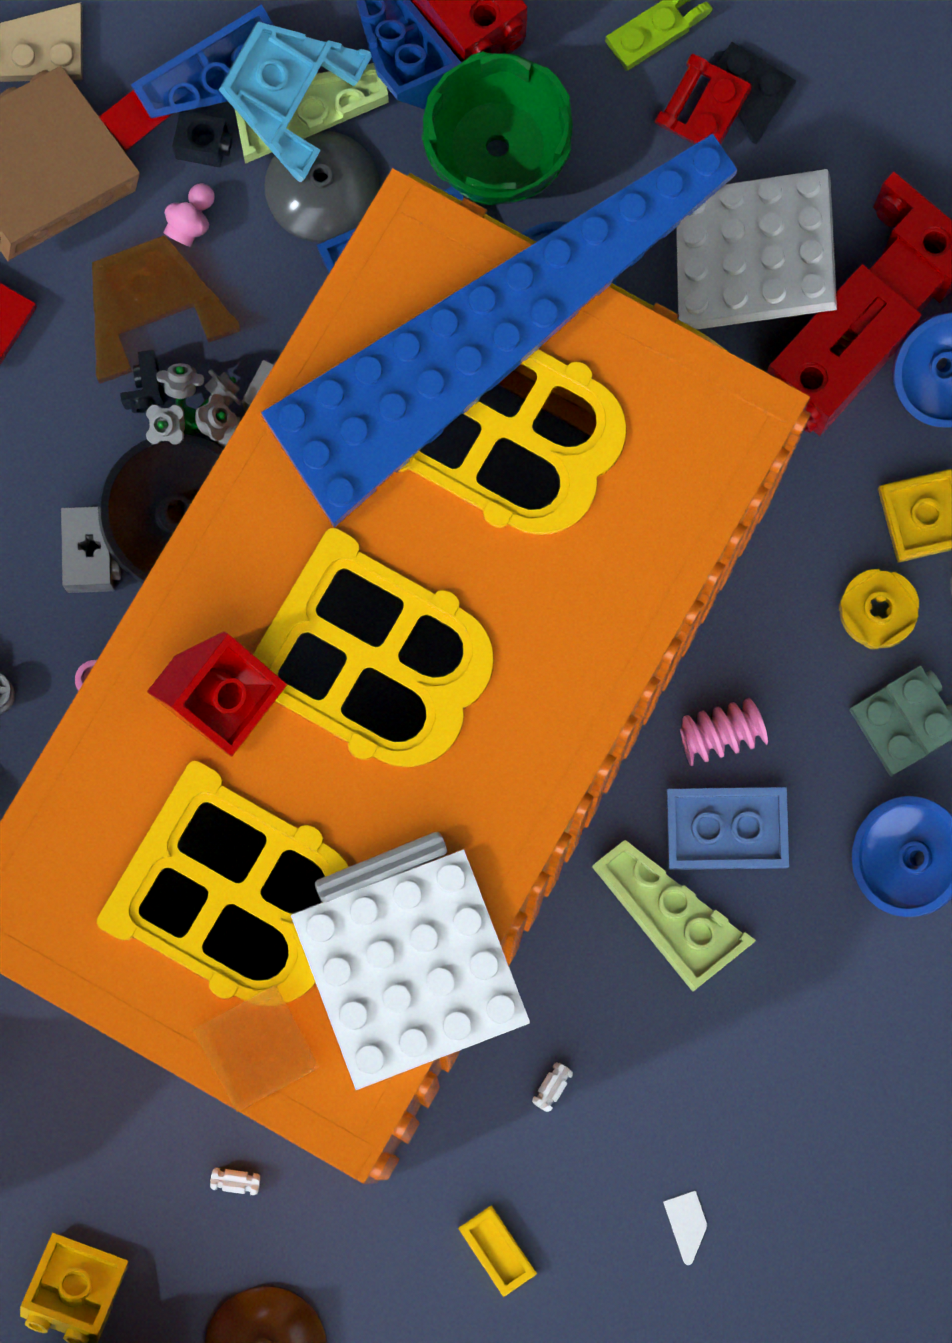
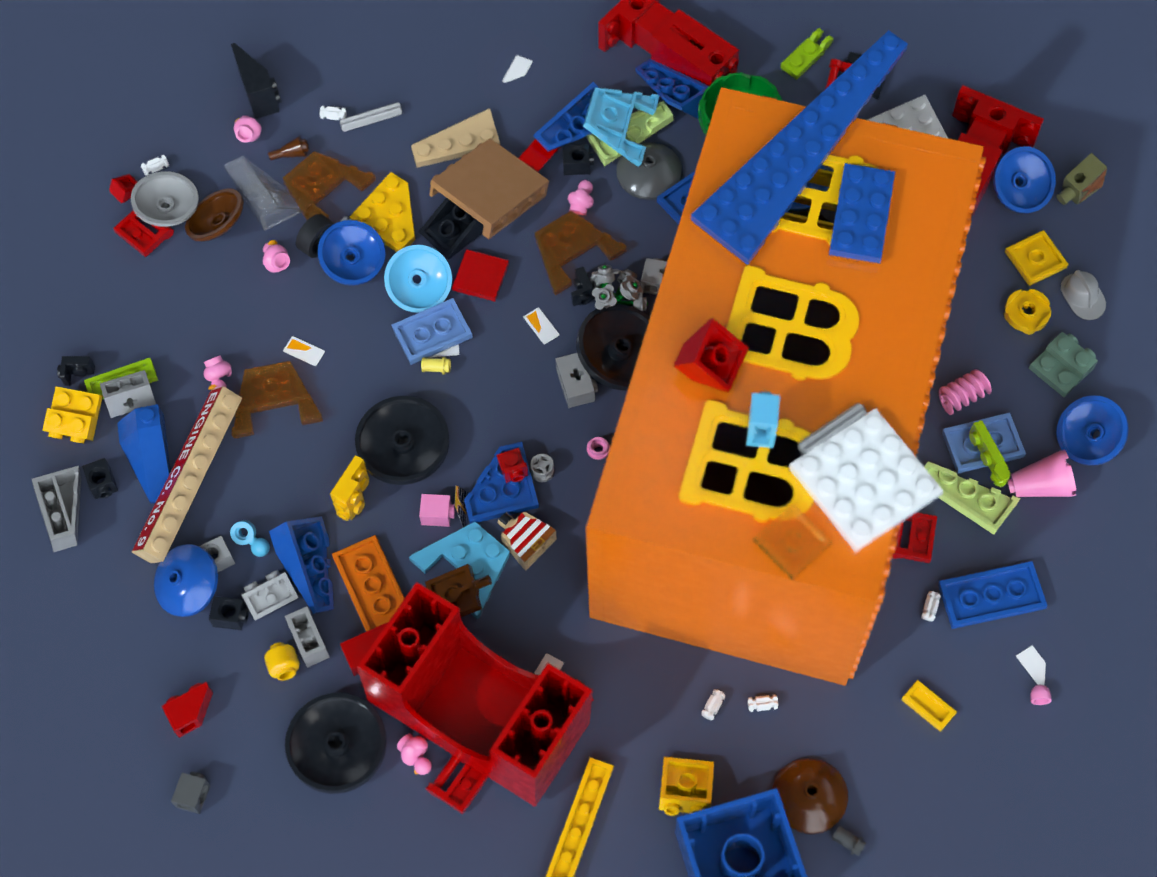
camera: 10 degrees left, 15 degrees down
none -> white sticker [523,308,560,344]
none -> white piece [702,689,725,720]
none -> medium azure brick [746,392,780,448]
none -> blue plate [829,163,895,264]
none -> red plate [891,512,937,564]
none -> blue plate [938,561,1048,629]
none -> lime hinge [969,420,1011,488]
none -> bright pink cone [1007,449,1077,497]
none -> bright pink hinge [1030,684,1052,705]

